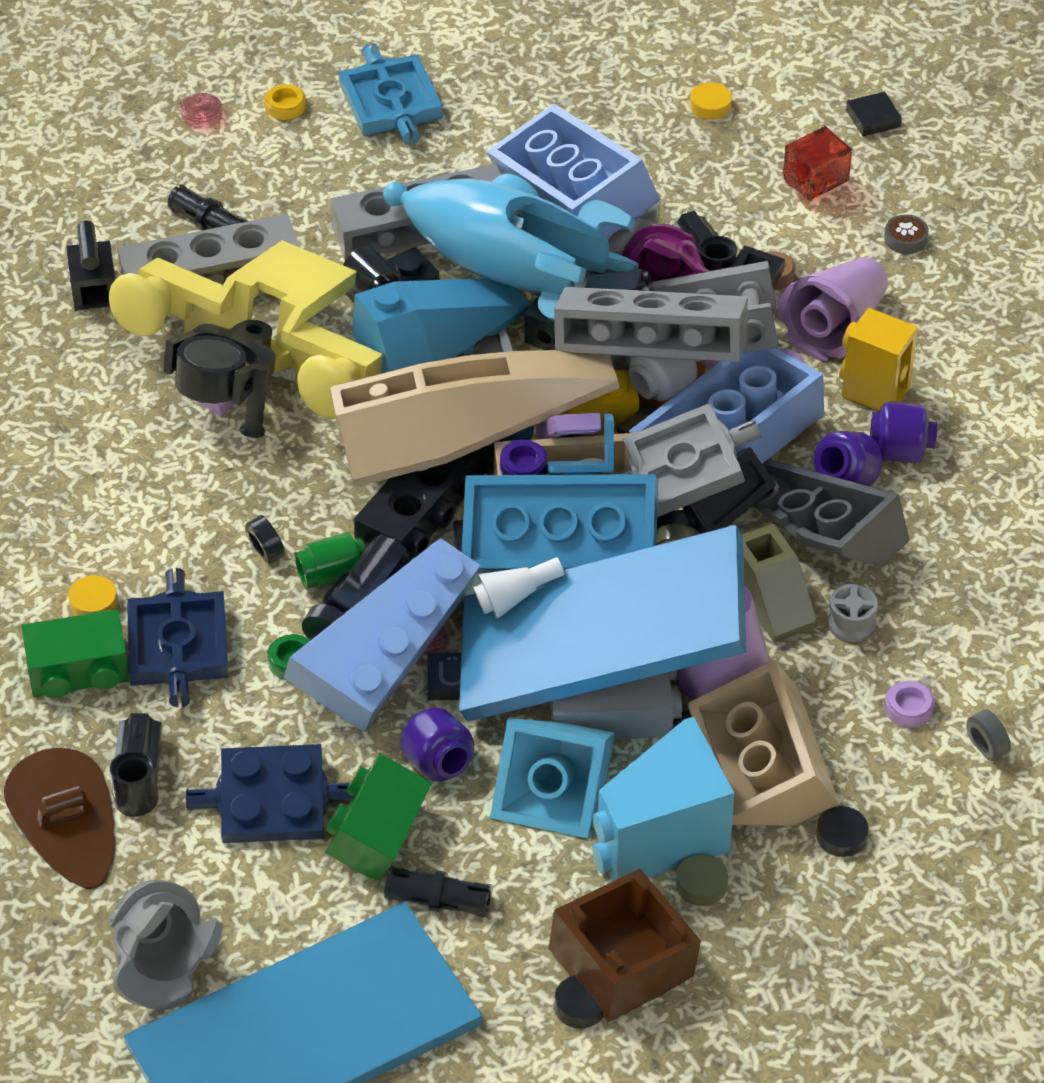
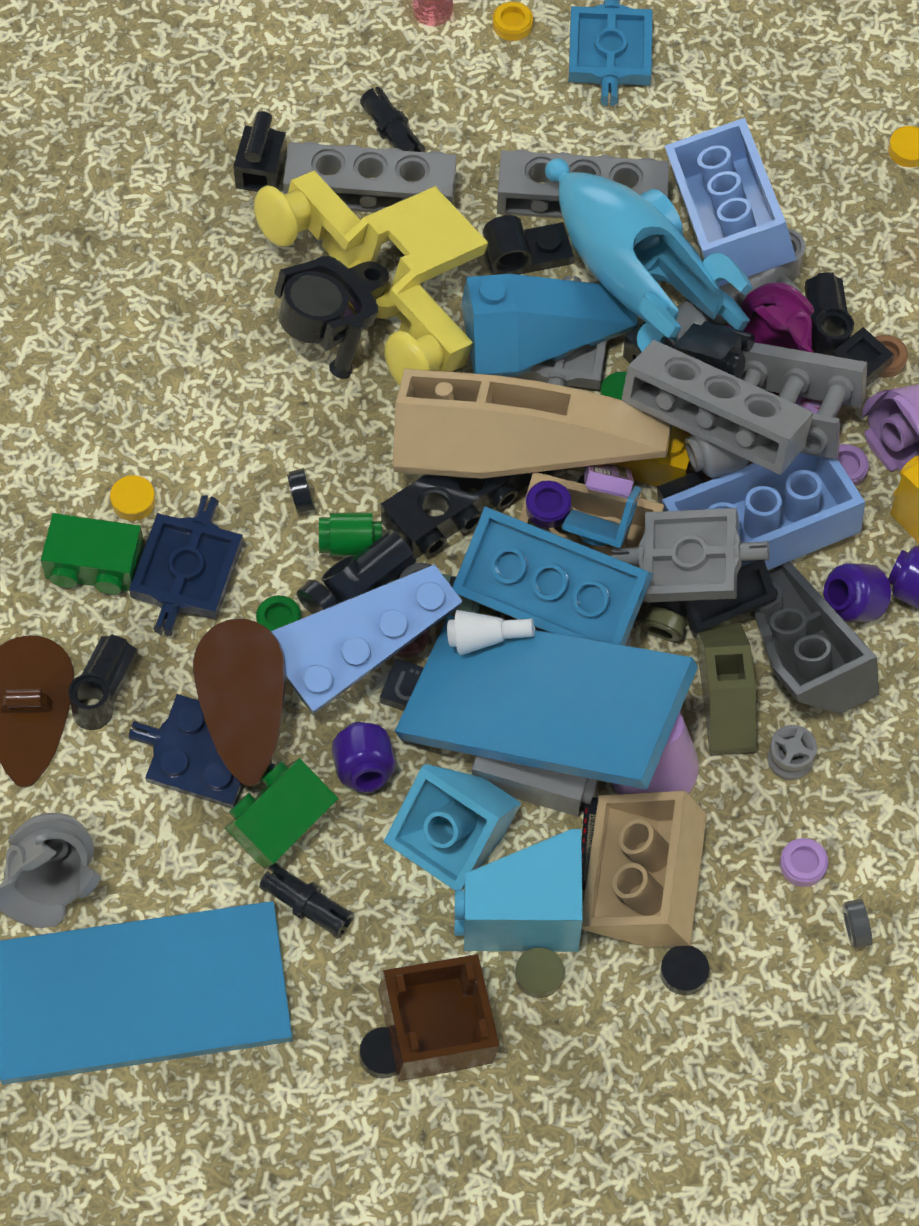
camera: 20 degrees right, 15 degrees up
none -> reddish brown shield [193,619,285,786]

